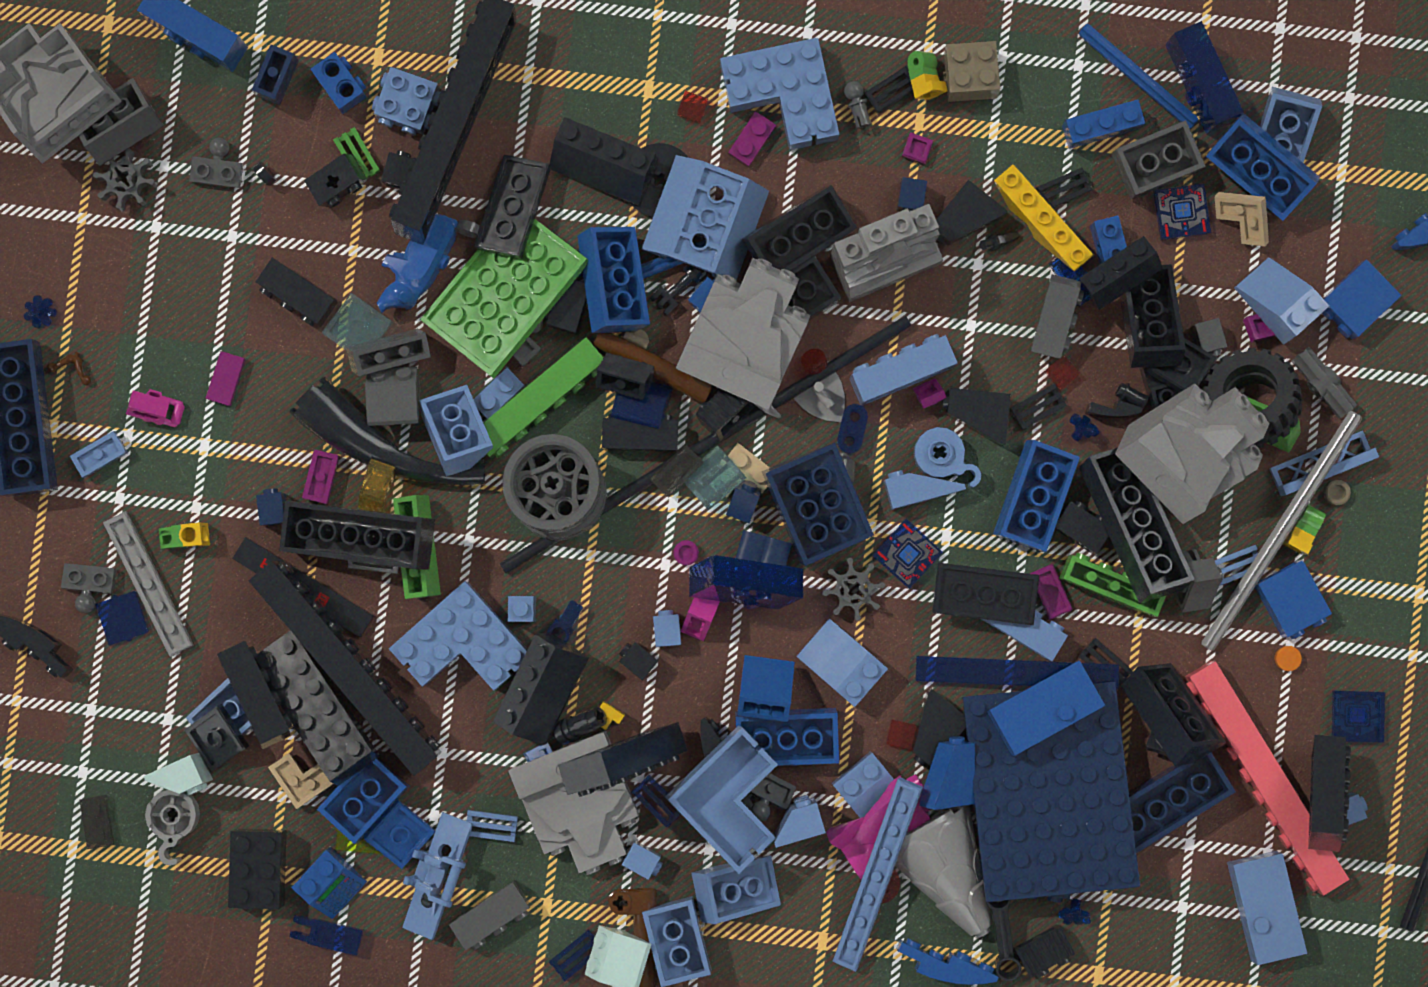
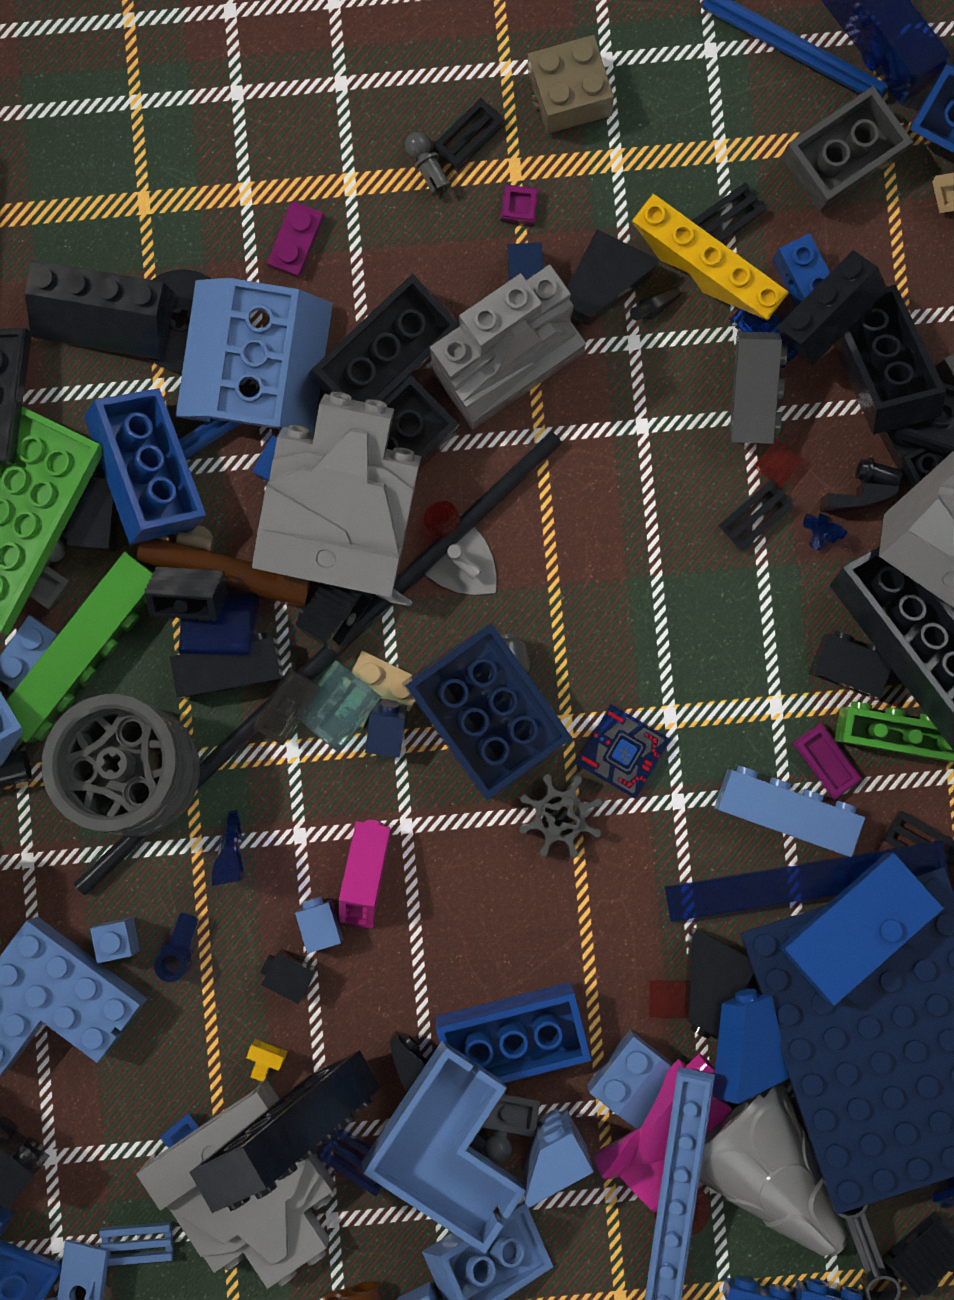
camera: 10 degrees left, 0 degrees up
black slope [493,632,589,745] -> none
black axle [553,707,607,745] -> none
medium blue brick [622,841,663,880] -> none
black hinge [650,266,703,316] -> none
magenta tile [674,540,699,566] -> none
clear red tile [677,91,709,123] -> none
clear blue brick [689,555,803,610] -> none
medium blue piece [720,37,839,151] -> none
dark blue brick [735,530,792,576] -> none
blue brick [737,655,795,722] -> none
medium blue slope [796,619,888,707] -> none
clear blue plate [837,404,868,454] -> none
medium blue brick [849,334,957,406] -> none
medium blue slope [883,470,966,510] -> none
leg [907,51,948,100] -> none
magenta plate [913,378,946,408] -> none
medium blue piece [914,427,981,488] -> none
black tile [932,562,1039,625] -> none
black slope [942,388,1011,446] -> none
blue brick [993,440,1080,552] -> none
blue brick [1062,100,1145,149] -> none
clear blue tile [1153,184,1211,240] -> none
none -> clear blue slope [212,810,245,886]

